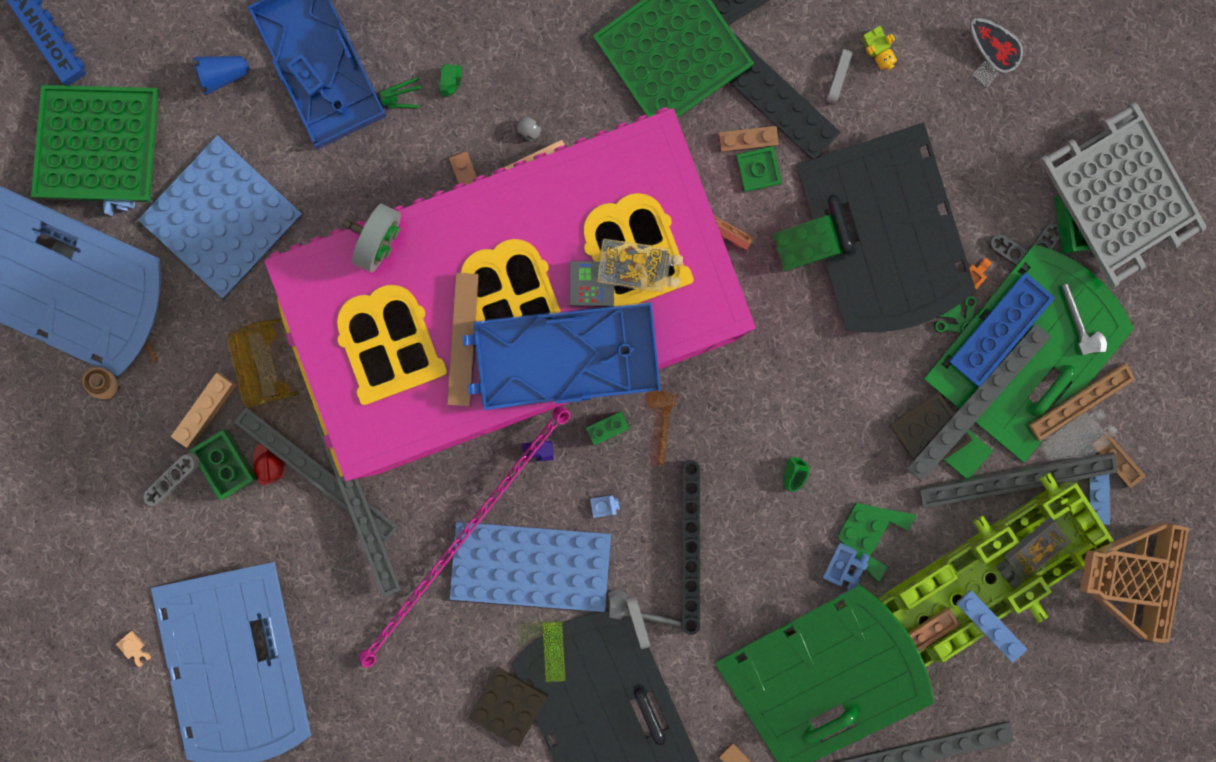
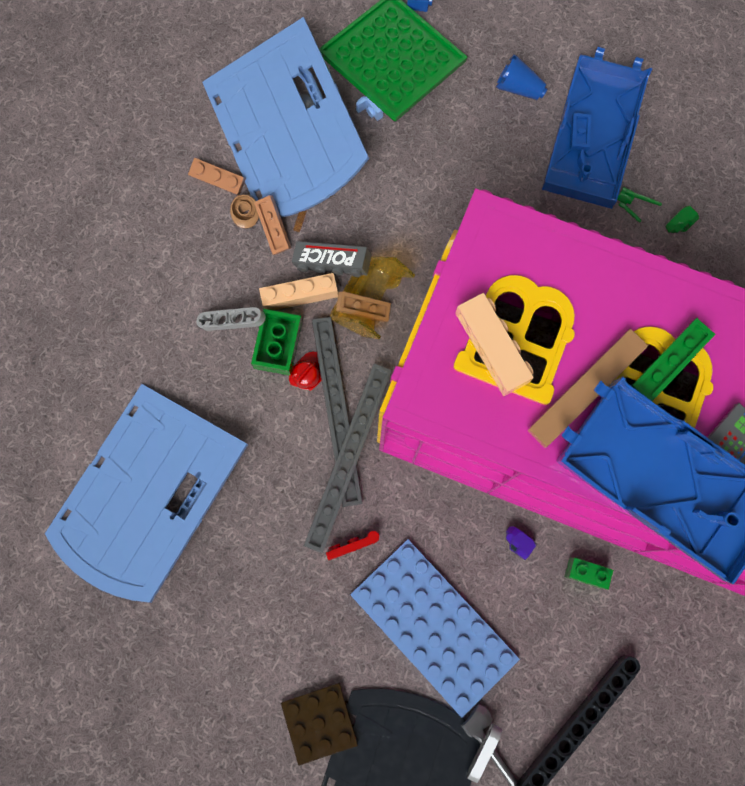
camera: 40 degrees right, 10 degrees down
light nougat plate [116,631,151,667] -> none
medium blue plate [138,135,303,299] -> none
light grey wheel [343,204,401,273] -> none
dark pink piece [359,407,571,668] -> none
clear neon green plate [543,621,566,682] -> none
light blue bracket [590,495,619,518] -> none
clear orange piece [648,390,677,465] -> none
green rock [783,456,810,492] -> none
none -> nougat plate [188,158,245,195]
none -> nougat plate [254,195,291,255]
none -> dark grey brick [292,241,372,277]
none -> red plate [326,531,379,561]
none -> medium nougat plate [336,291,391,322]
none -> light nougat brick [455,293,534,397]
none -> green plate [631,318,716,401]

